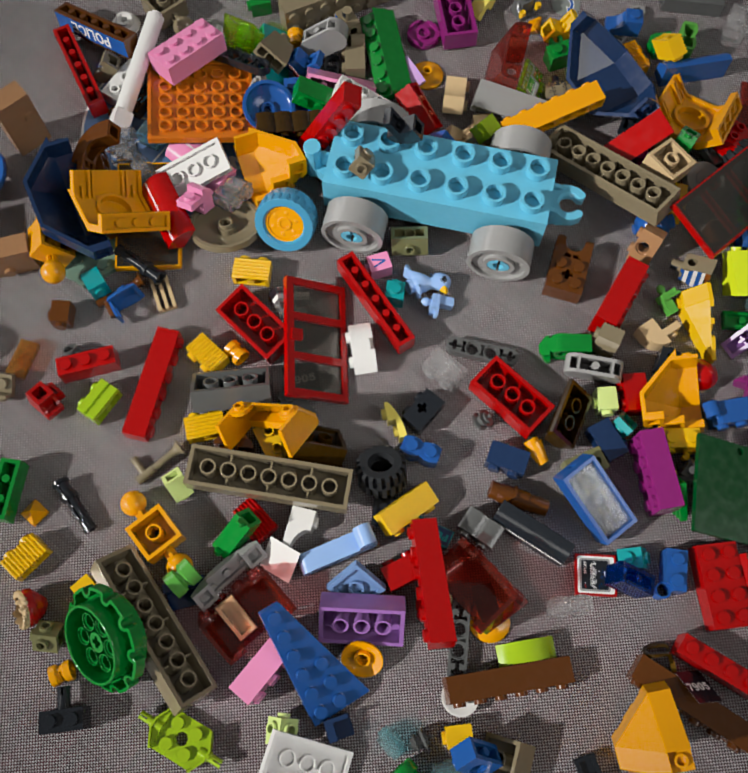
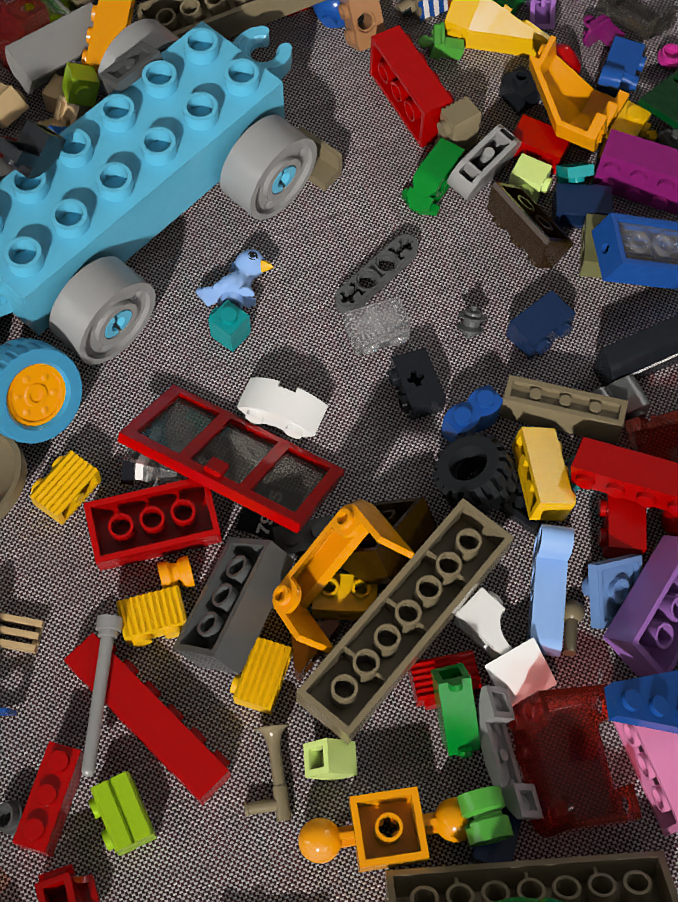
camera: 60 degrees left, 5 degrees down
light nougat tile [215,594,258,641] -> none
red brick [337,251,415,355] -> none
dark tan bracket [349,145,375,179] -> none
bright pink brick [364,251,393,280] -> none
light yellow slope [381,402,407,443] -> none
olive brick [391,226,428,256] -> none
light blue piece [421,293,454,319] -> none
red brick [468,355,555,439] -> none
reddish brown piece [487,480,550,517] -> none
light orange cone [523,436,549,466] -> none
reddish brown brick [541,234,594,304] -> none
tan brick [633,318,681,351] -> none
none -> light grey piece [81,614,123,777]
none -> dark grey panel [100,41,163,95]
none -> dark tan panel [298,126,342,191]
none -> dark tan panel [500,374,628,444]
none -> dark tan bar [563,600,585,657]

